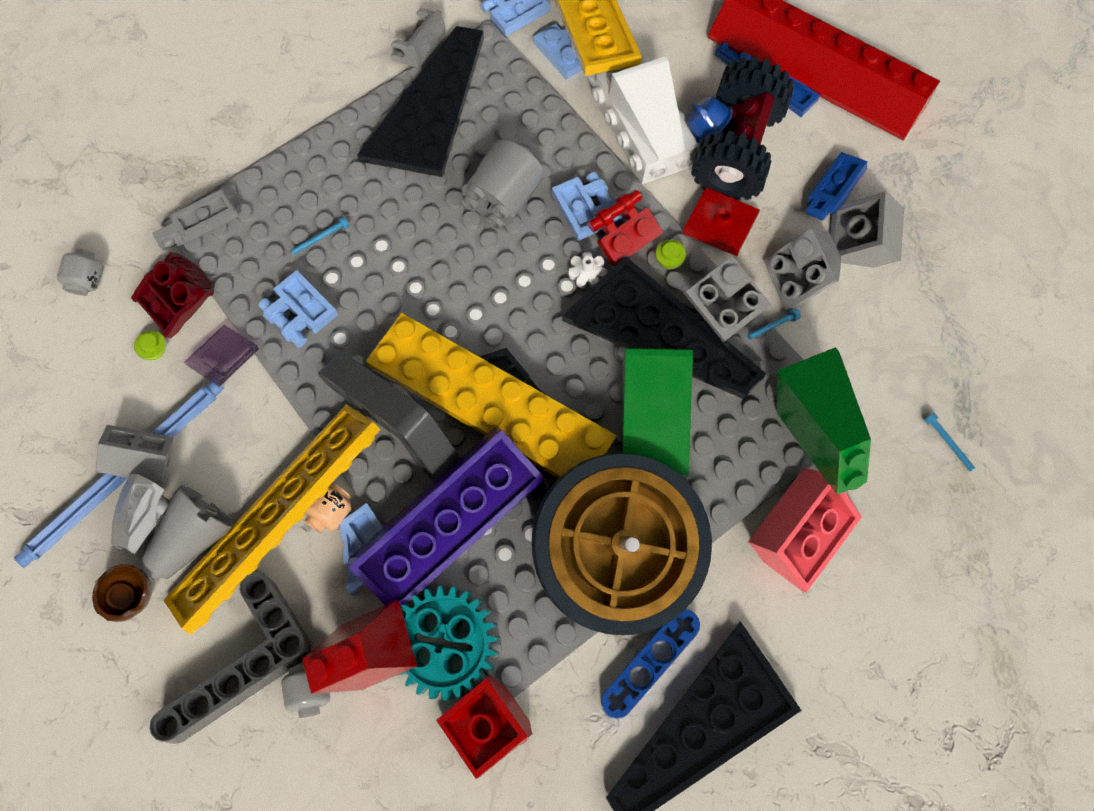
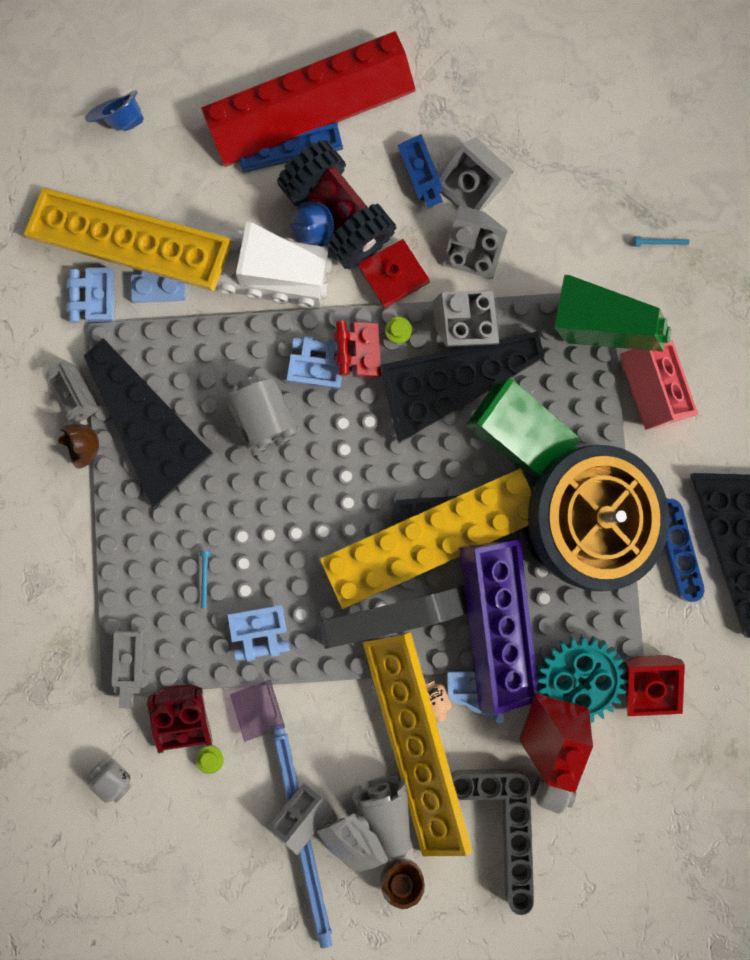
camera: 55 degrees left, 15 degrees up
white plant [568,252,607,288] -> none
dark azure piece [747,308,801,340] -> none
none -> reddish brown hair [58,424,99,469]

